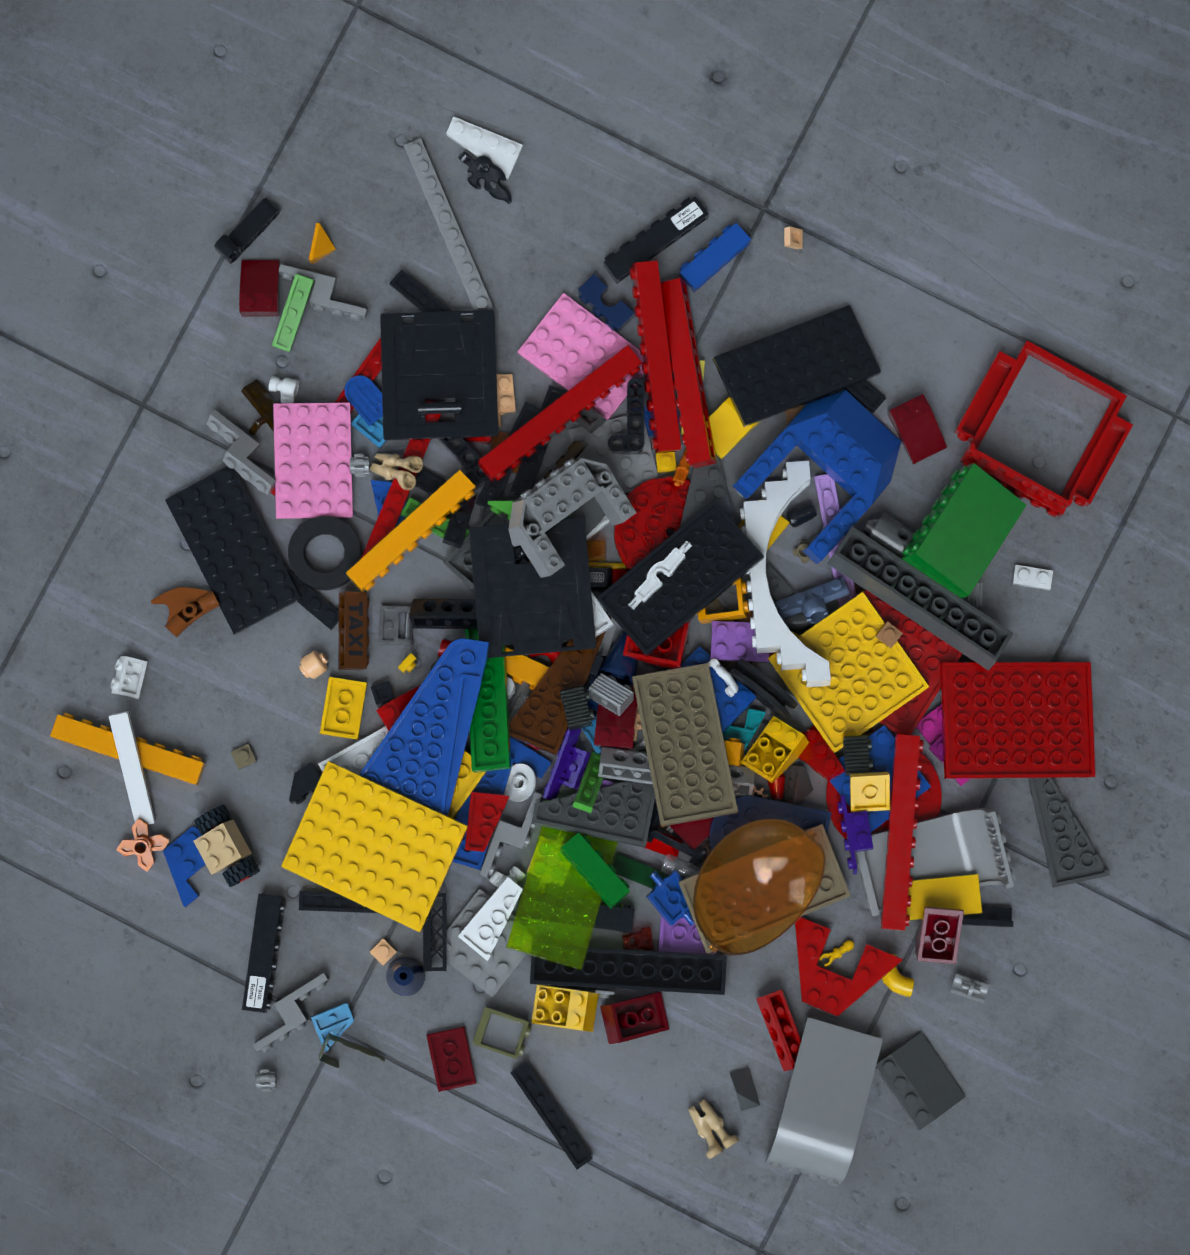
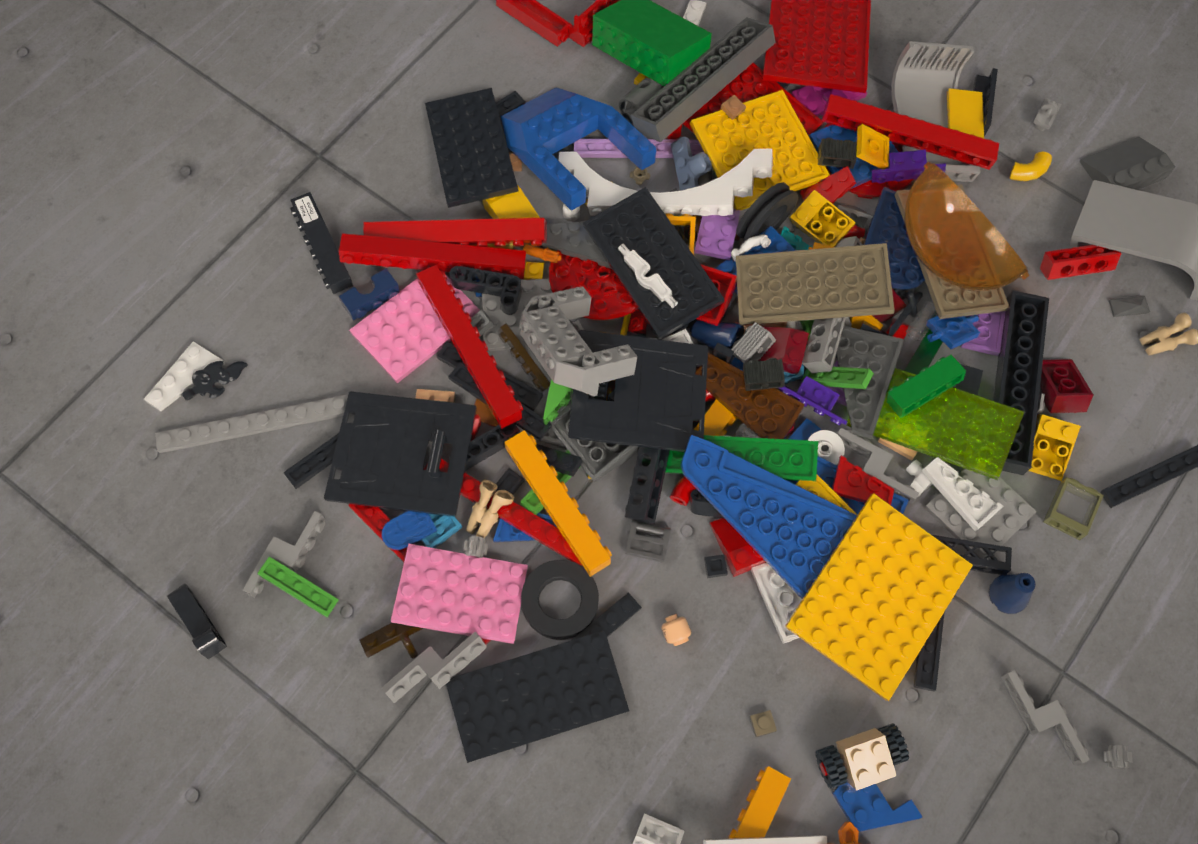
camera: 80 degrees left, 15 degrees down
dark orange pin [151,587,220,637] -> none
dark red slope [239,260,280,317] -> none
black brick [242,894,286,1013] -> none
white piece [269,376,299,403] -> none
black slope [289,762,320,805] -> none
light orange slope [309,223,336,264] -> none
dark azure wing [311,1002,354,1052] -> none
olive piece [319,1033,385,1068] -> none
yellow plate [320,677,367,740] -> none
reddish brown brick [338,591,369,671] -> none
light nougat plate [370,938,397,966] -> none
yellow plate [398,653,417,674] -> none
dark red tile [426,1026,476,1092] -> none
clear red plate [622,926,654,951] -> none
blue brick [679,223,751,293] -> none
light nougat plate [784,227,803,249] -> none
black piece [786,502,817,528] -> none
red wing [795,917,903,1017] -> none
yellow piece [820,940,854,967] -> none
dark red slope [887,394,947,465] -> none
dark red slope [915,906,964,964] -> none
dark grey wing [1028,778,1110,888] -> none

